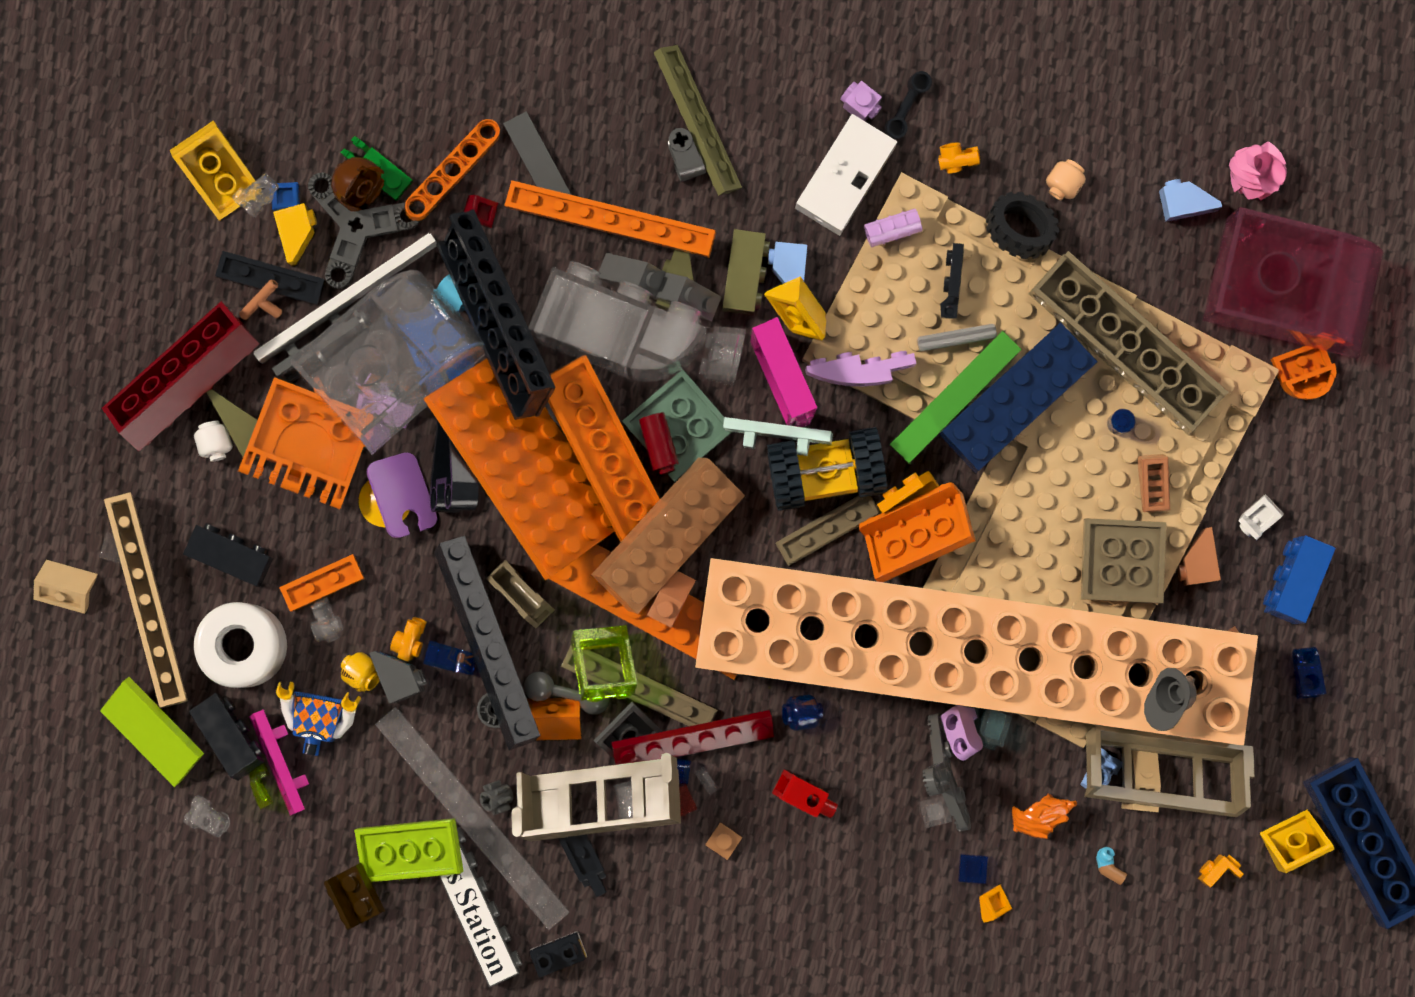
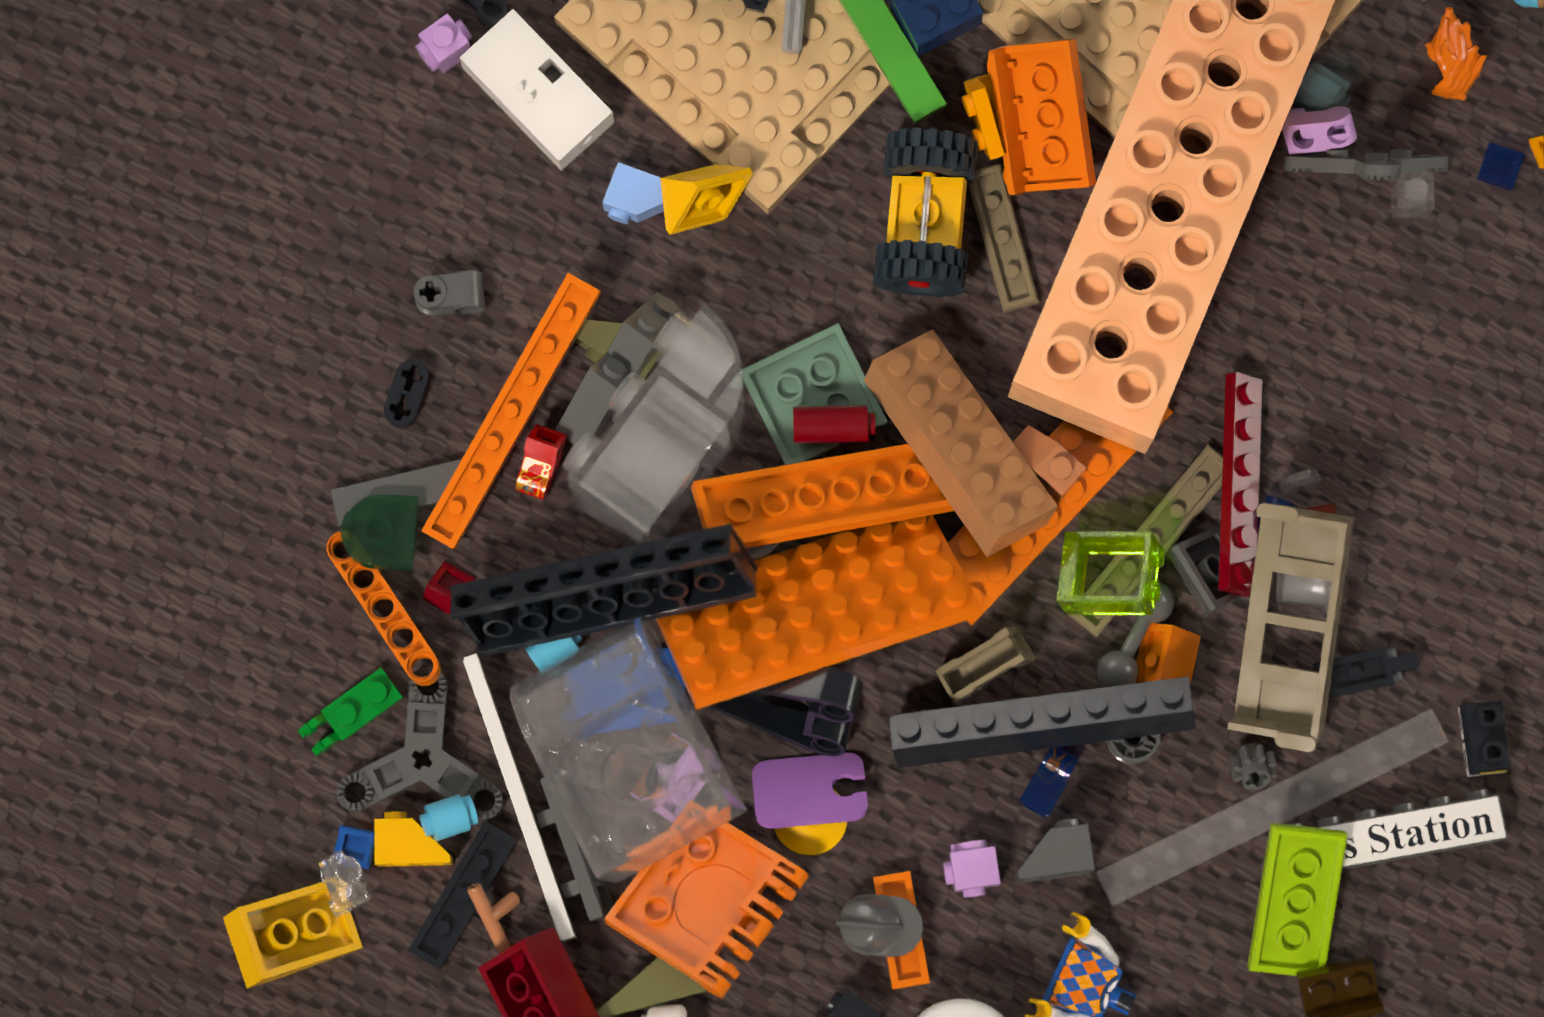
camera: 70 degrees left, 5 degrees down
clear plate [311,598,343,643] -> none
reddish brown cylinder [331,157,384,211] -> none
yellow head [341,652,380,692] -> none
light orange plate [390,617,427,661] -> none
olive plate [654,45,742,196] -> none
clear slope [699,326,746,388] -> none
medium nougat plate [705,822,742,860] -> none
olive brick [722,229,770,315] -> none
light aqua hinge [723,417,833,456] -> none
dark pink window [750,317,817,428] -> none
red torso [772,769,838,818] -> none
clear blue head [782,694,823,731] -> none
lavender slope [805,351,916,387] -> none
lavender axle [864,209,922,248] -> none
none -> clear green tile [341,495,419,571]
none -> black beam [384,359,430,429]
none -> medium azure brick [419,794,478,841]
none -> red leg [515,424,567,501]
none -> dark grey piece [836,894,923,957]
none -> lavender brick [943,840,1001,898]

